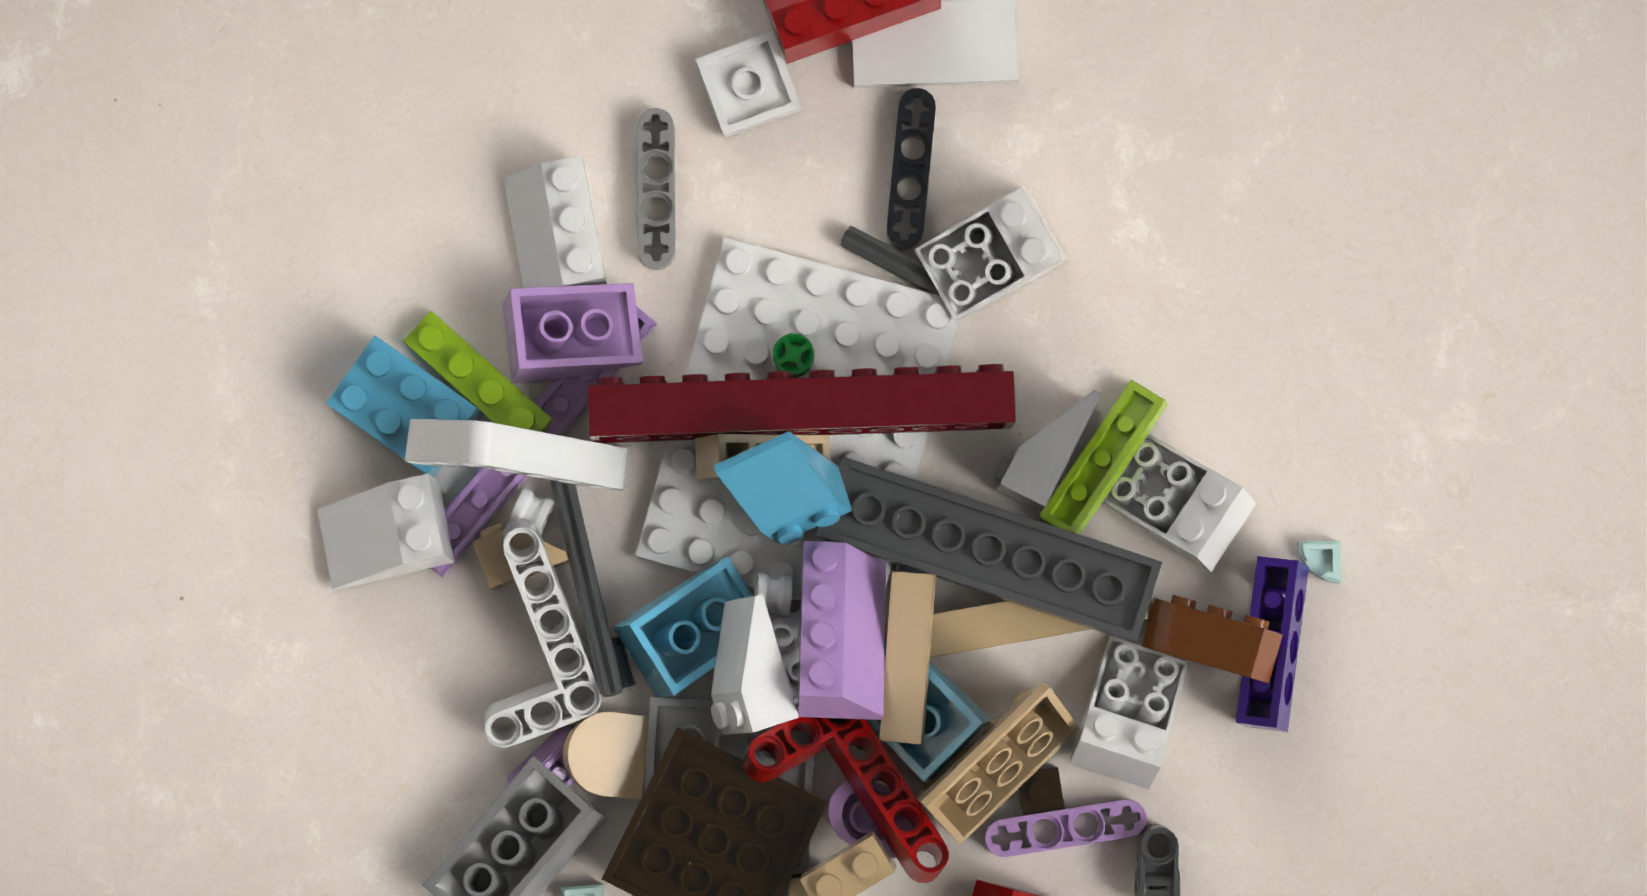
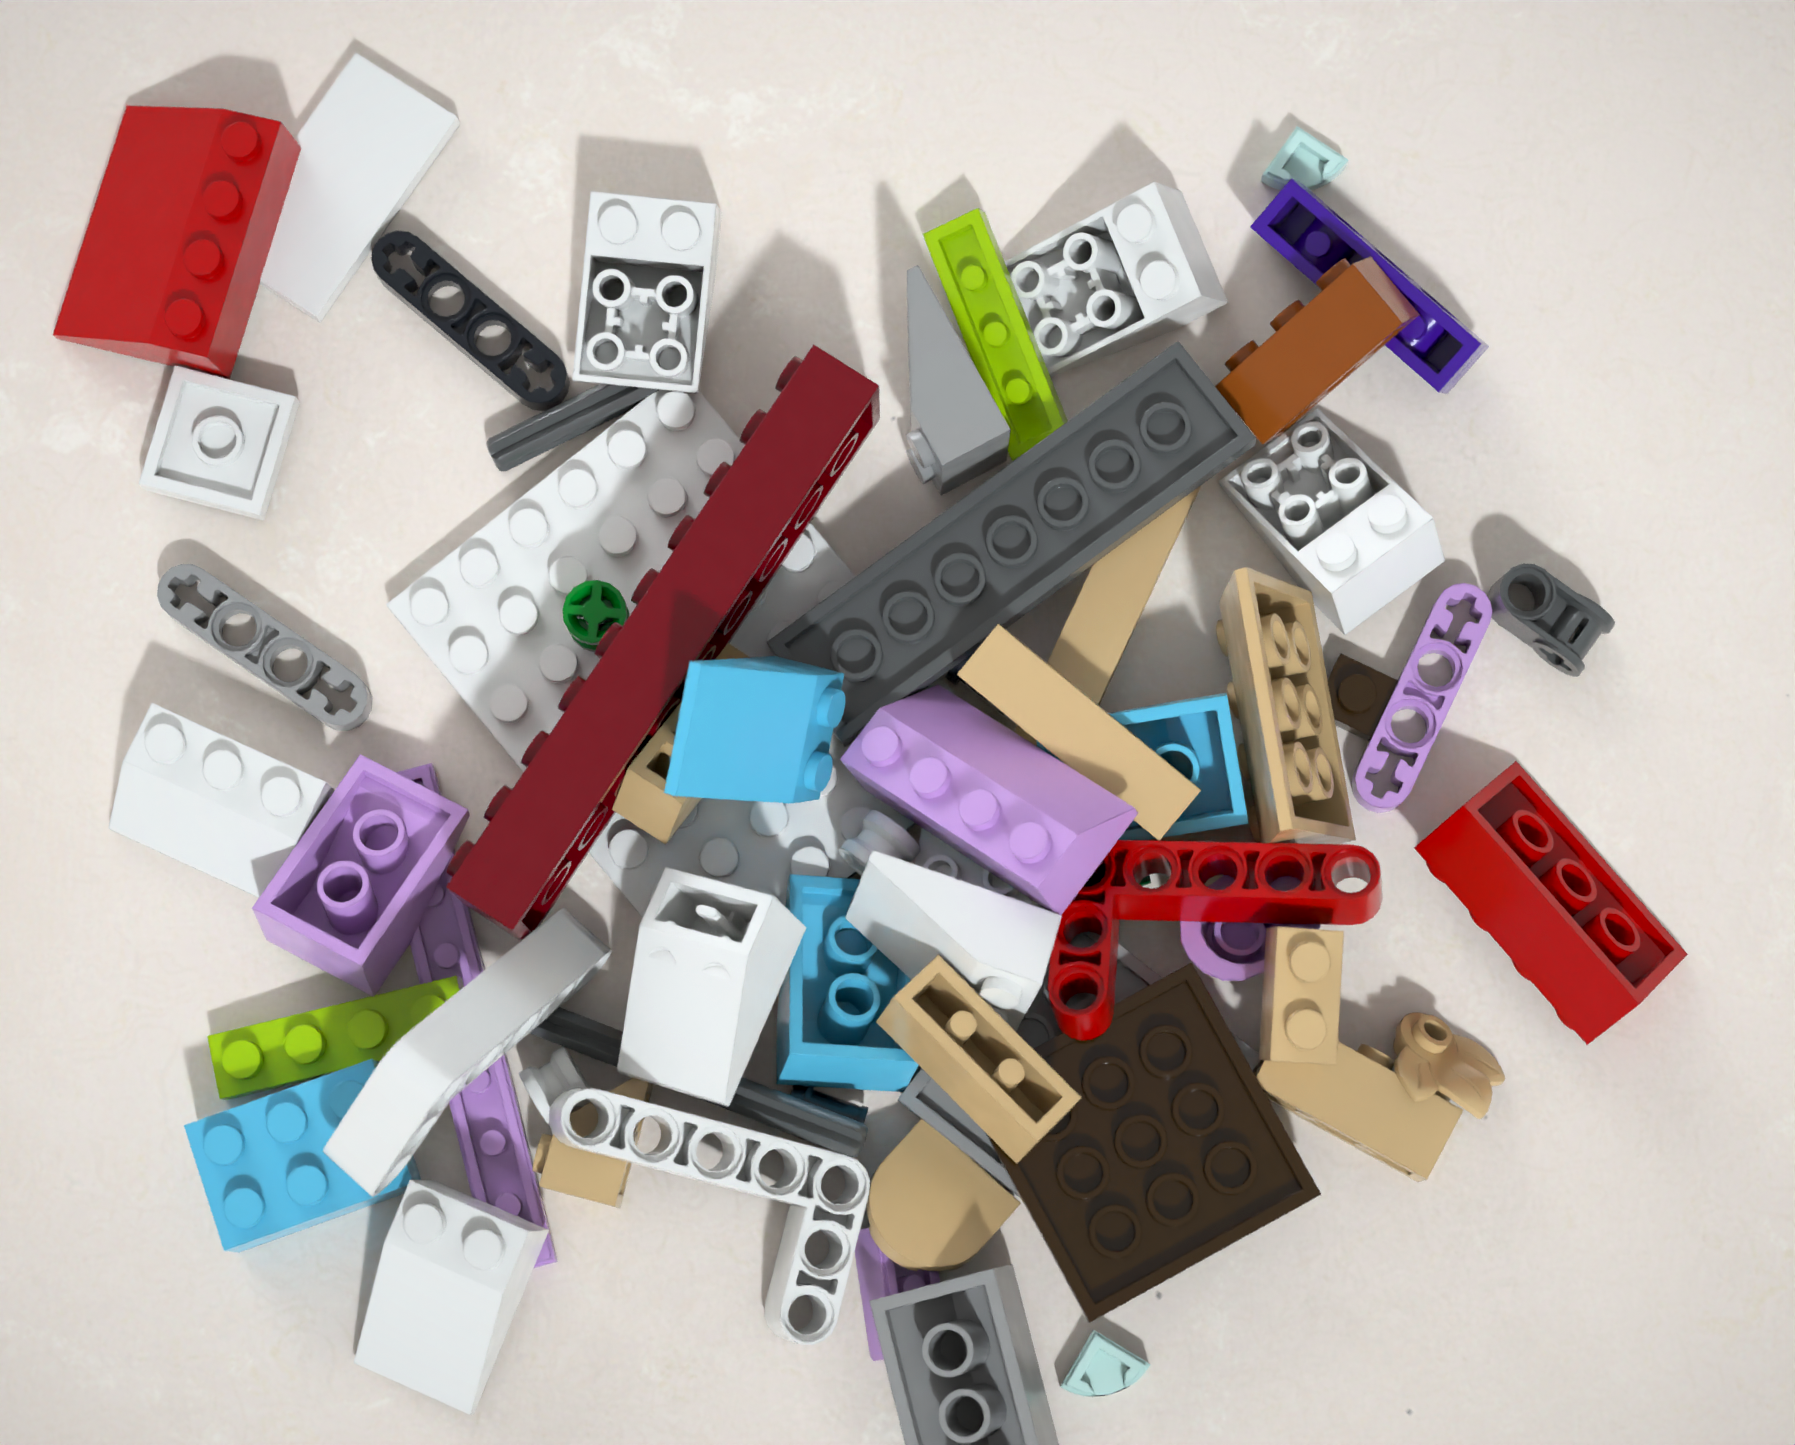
camera: 50 degrees left, 5 degrees down
none -> white slope [617,867,807,1107]
none -> tan brick [876,955,1081,1164]

